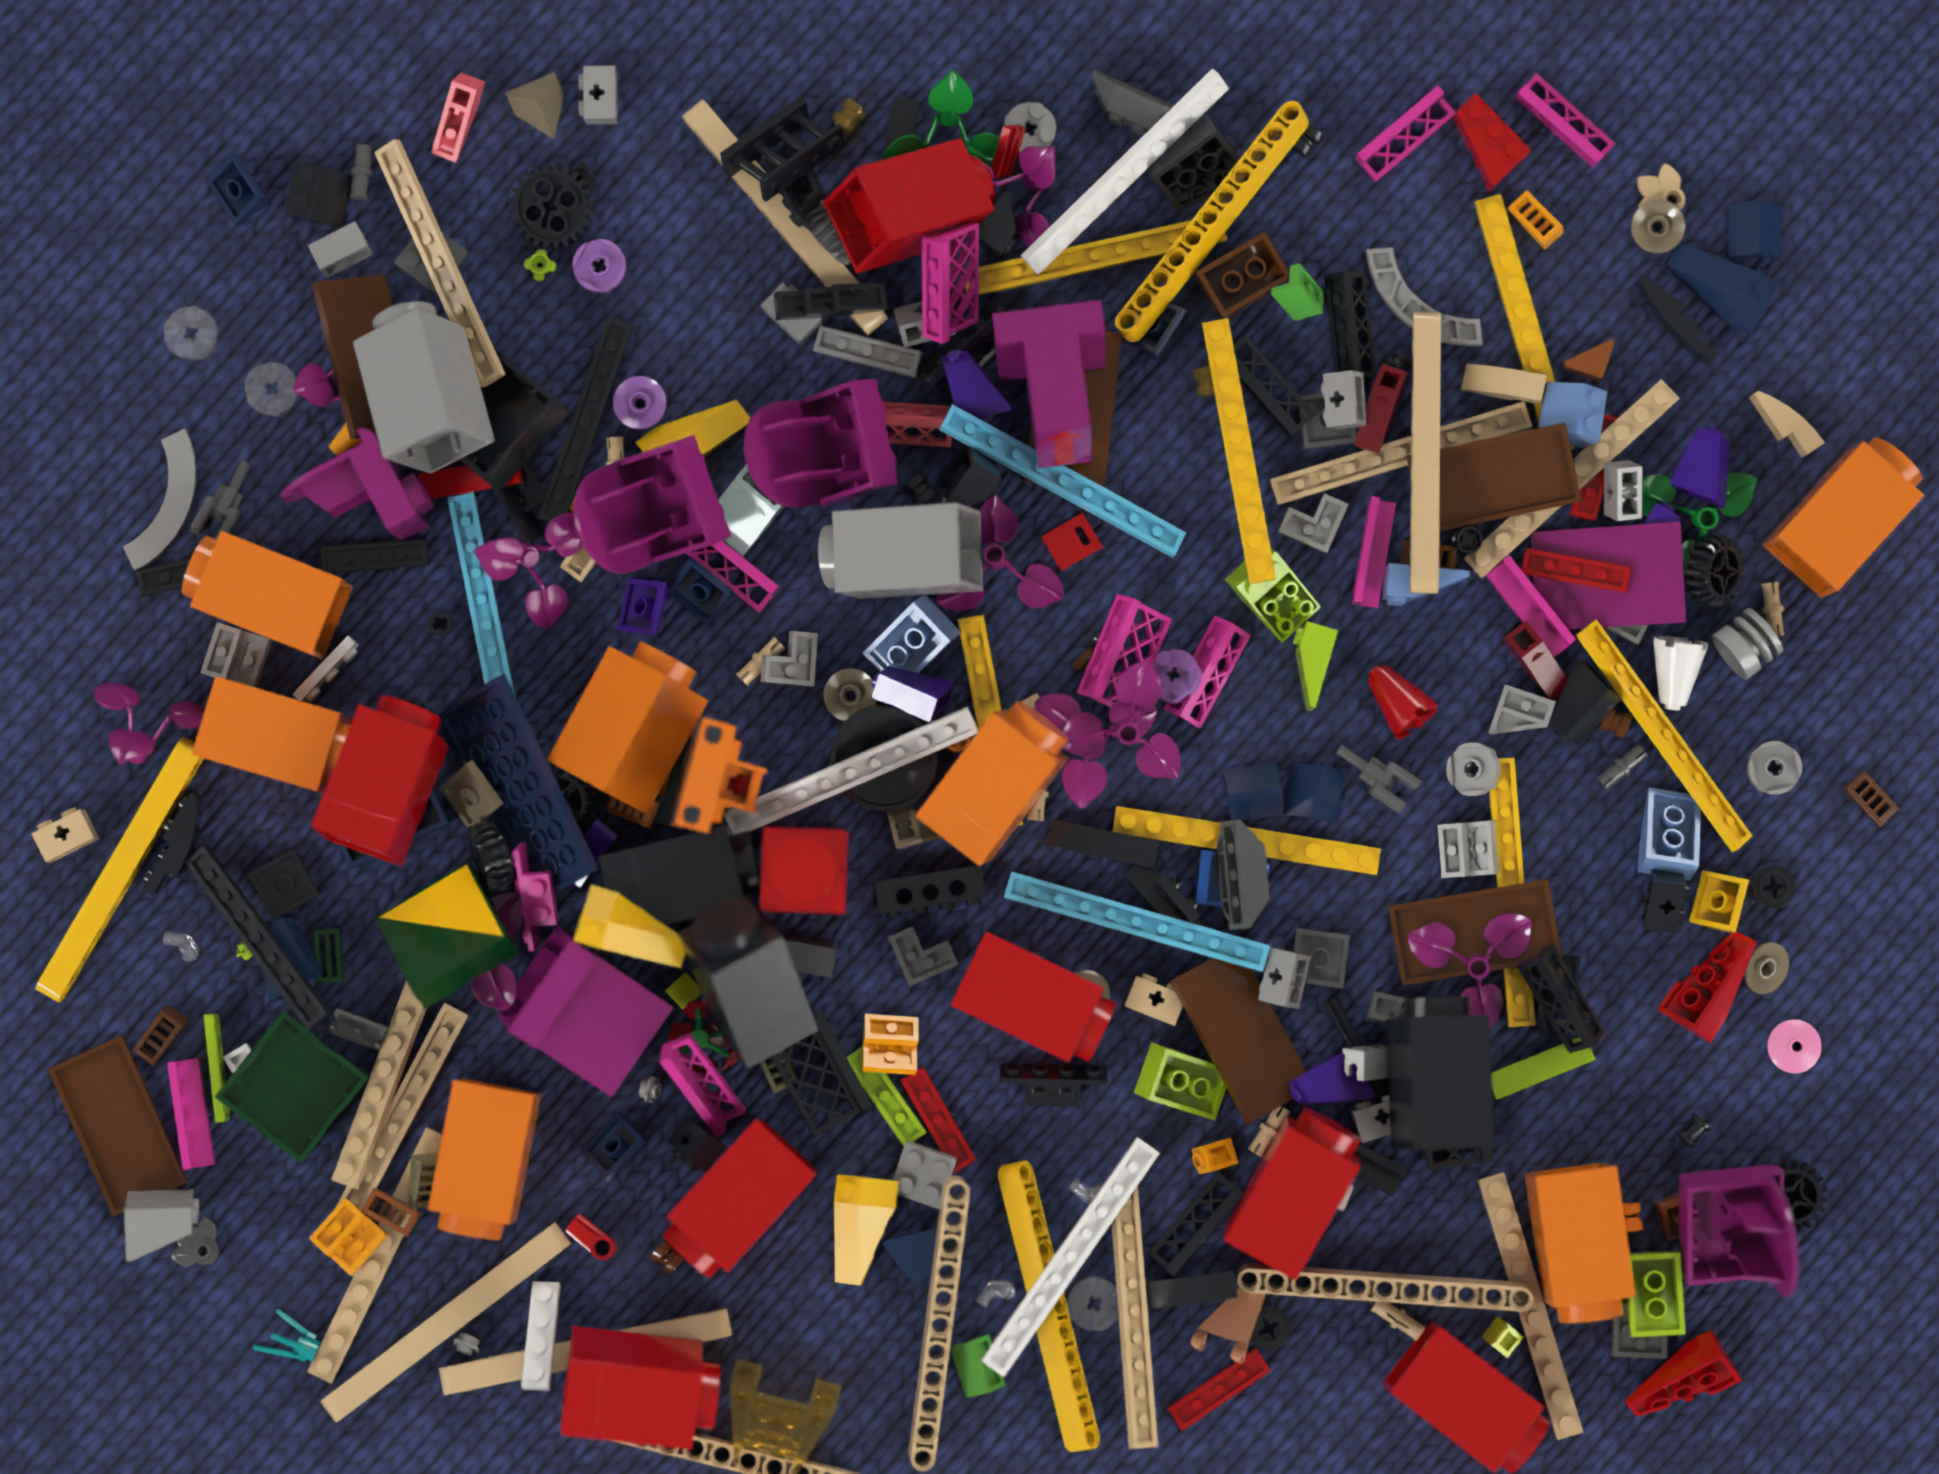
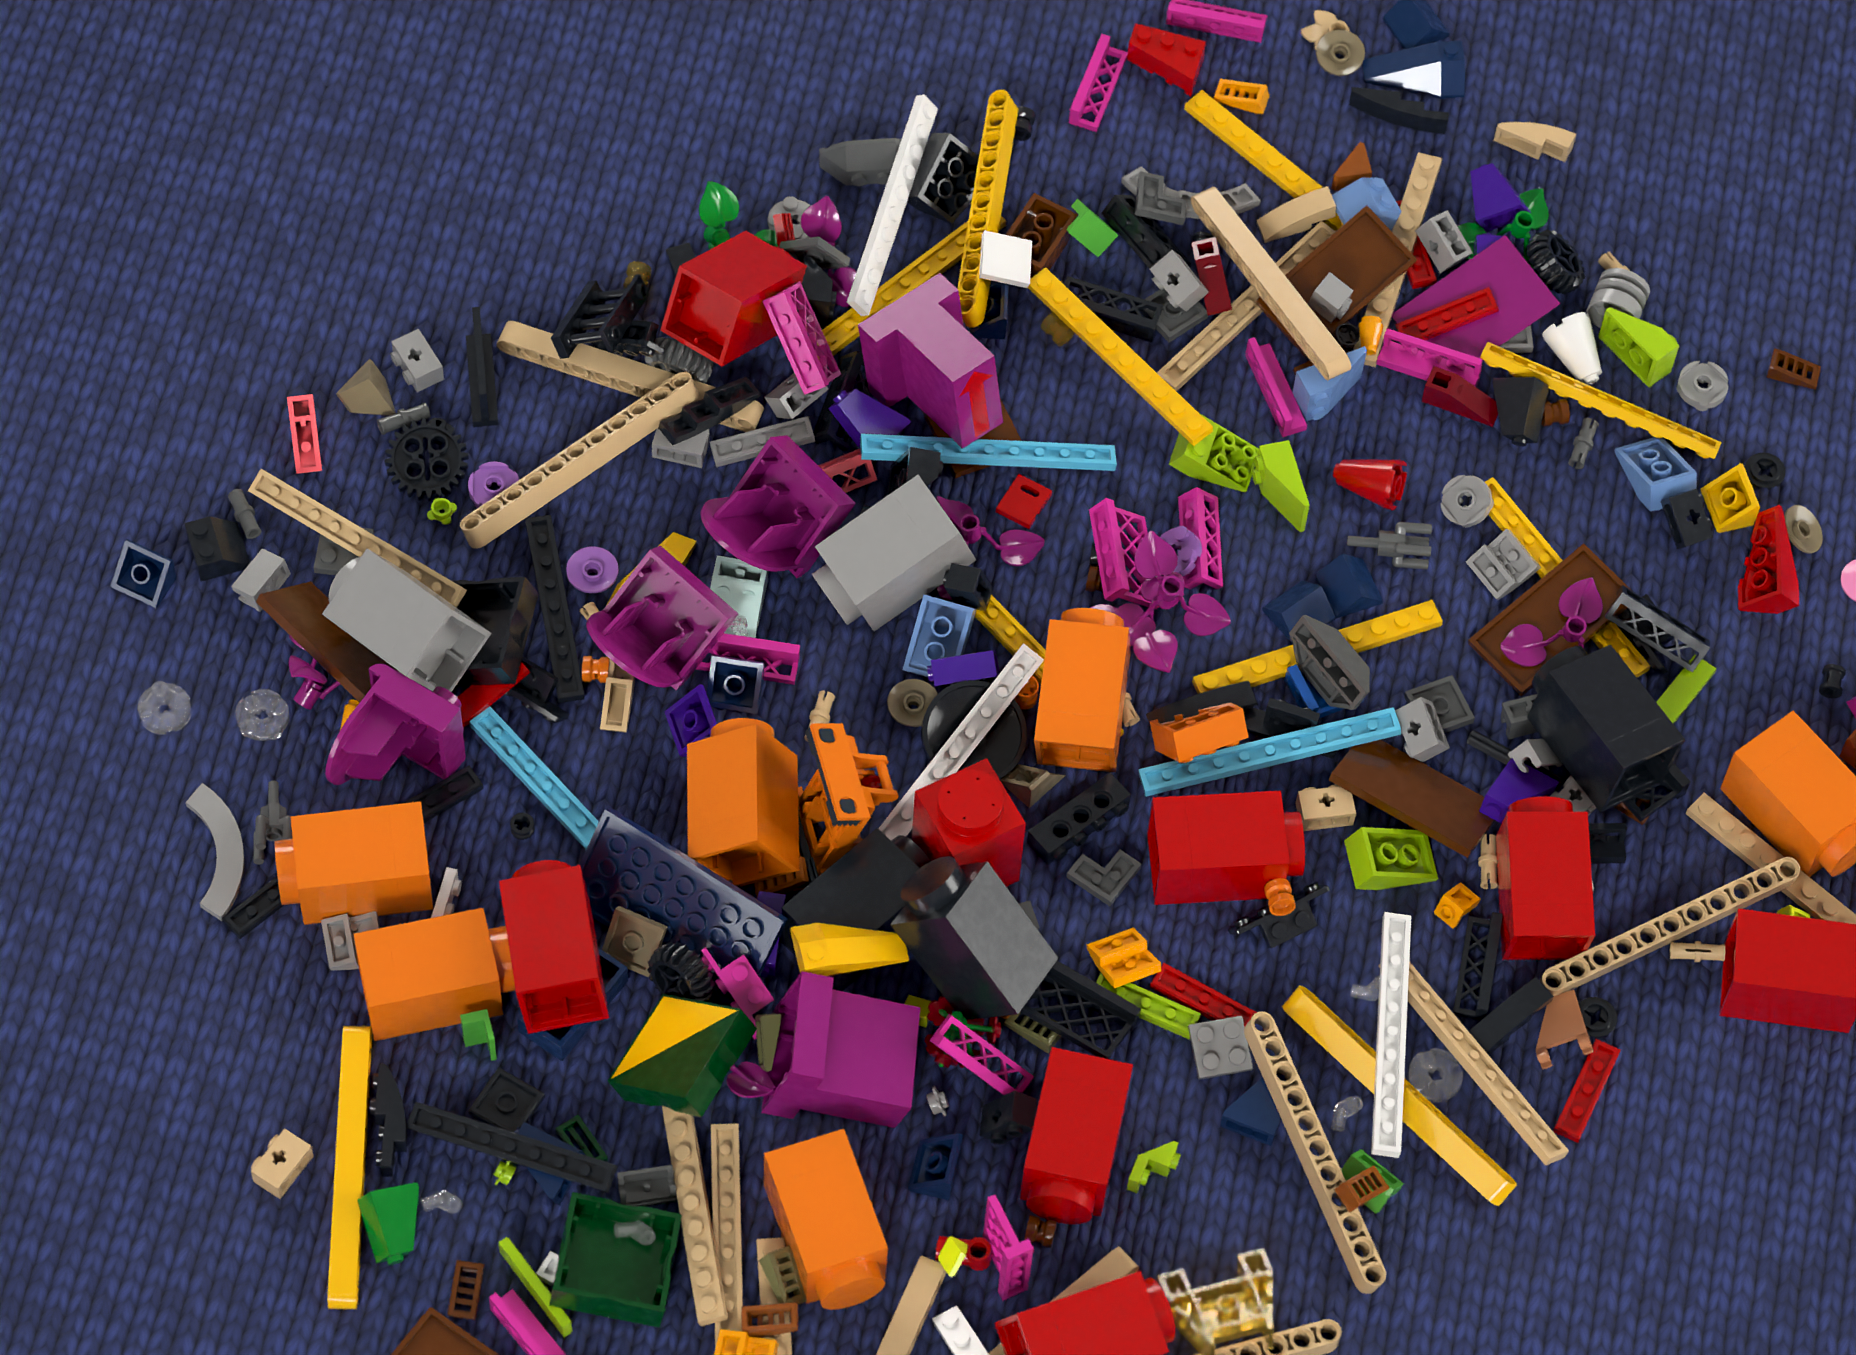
camera: 30 degrees left, 25 degrees down
magenta plant [94,683,205,765] -> none
magenta plant [474,513,583,628] -> none
light grey plate [761,631,818,687] -> none
yellow wedge [834,1174,899,1286] -> none
light grey plate [1278,493,1349,554] -> none
light grey wing [1488,684,1556,734] -> none
orange container [1762,437,1924,598] -> none
none -> green slope [357,1182,419,1265]
none -> dark grey pin [377,402,431,435]
none -> tan beam [460,372,699,548]
none -> bright green panel [460,1009,497,1061]
none -> black fence [466,307,499,427]
none -> clear arm [614,1221,656,1245]
none -> clear arm [729,614,748,637]
none -> olive slope [755,1013,781,1071]
none -> dark grey tile [780,236,850,270]
none -> neon yellow slope [938,1236,968,1277]
none -> black brick [943,563,993,612]
none -> white tile [979,230,1032,288]
none -> dark pink fence [983,1195,1034,1301]
none -> lime slope [1127,1141,1181,1193]
none -> dark grey plate [1135,171,1187,225]
none -> orange wedge [1150,703,1249,763]
none -> orange wheel [1264,878,1296,916]
none -> light grey brick [1308,272,1353,323]
none -> dark orange slope [1334,1165,1389,1213]
none -> light orange cone [1358,316,1384,355]
none -> lime slope [1598,307,1679,388]

